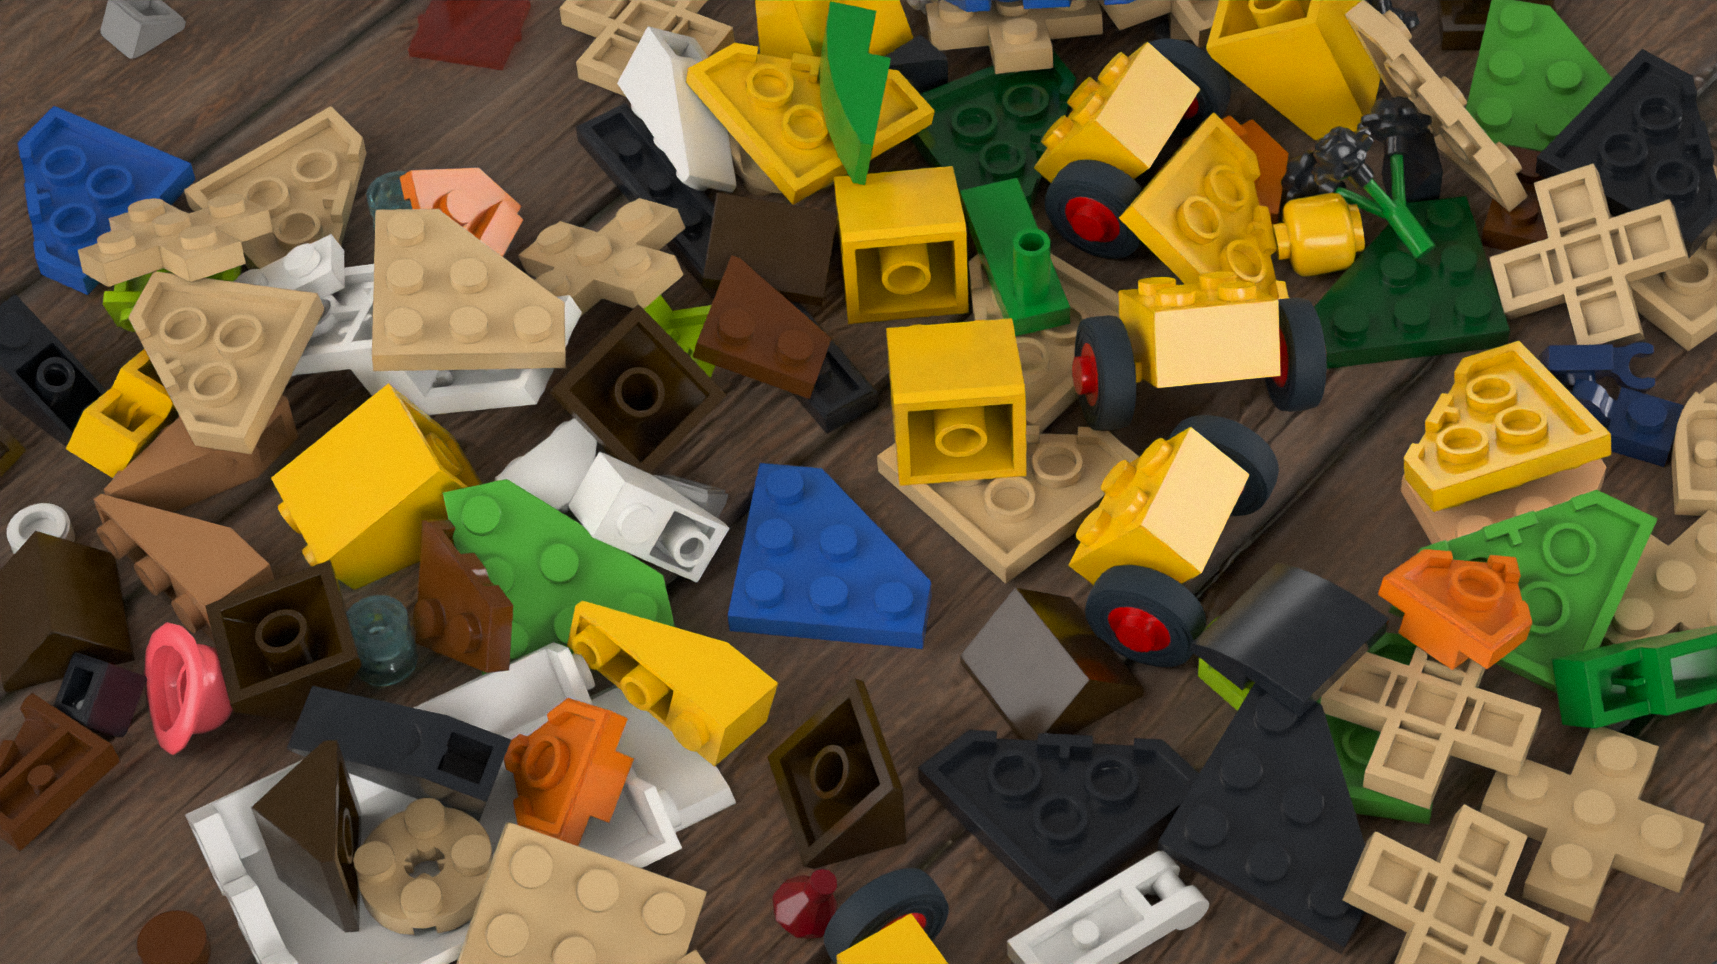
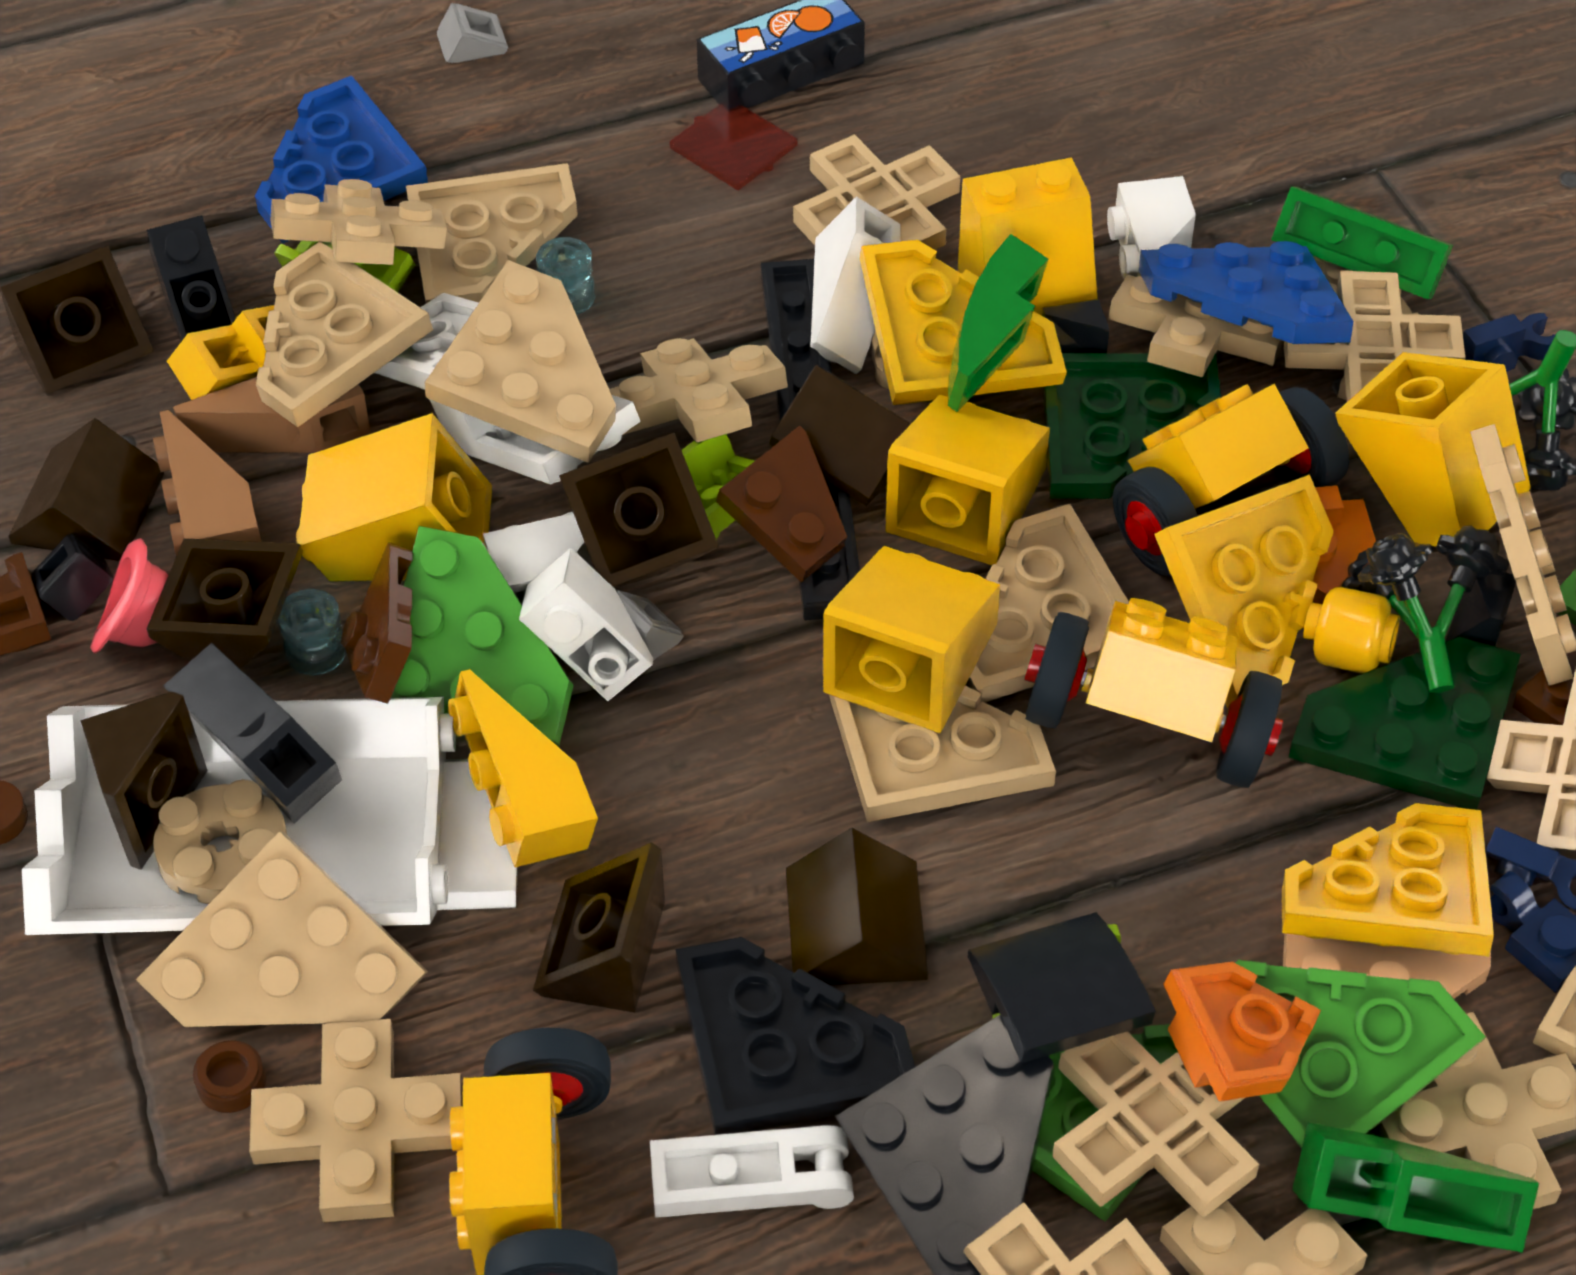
camera: 25 degrees right, 0 degrees up
white tile [7,503,75,554] -> none
white plate [234,234,345,300] -> none
plate [399,168,523,257] -> none
orange plate [504,698,634,846] -> none
blue plate [728,463,932,649] -> none
dark red rock [772,869,838,939] -> none
green piece [960,178,1071,336] -> none
brick [1069,415,1279,667] -> none

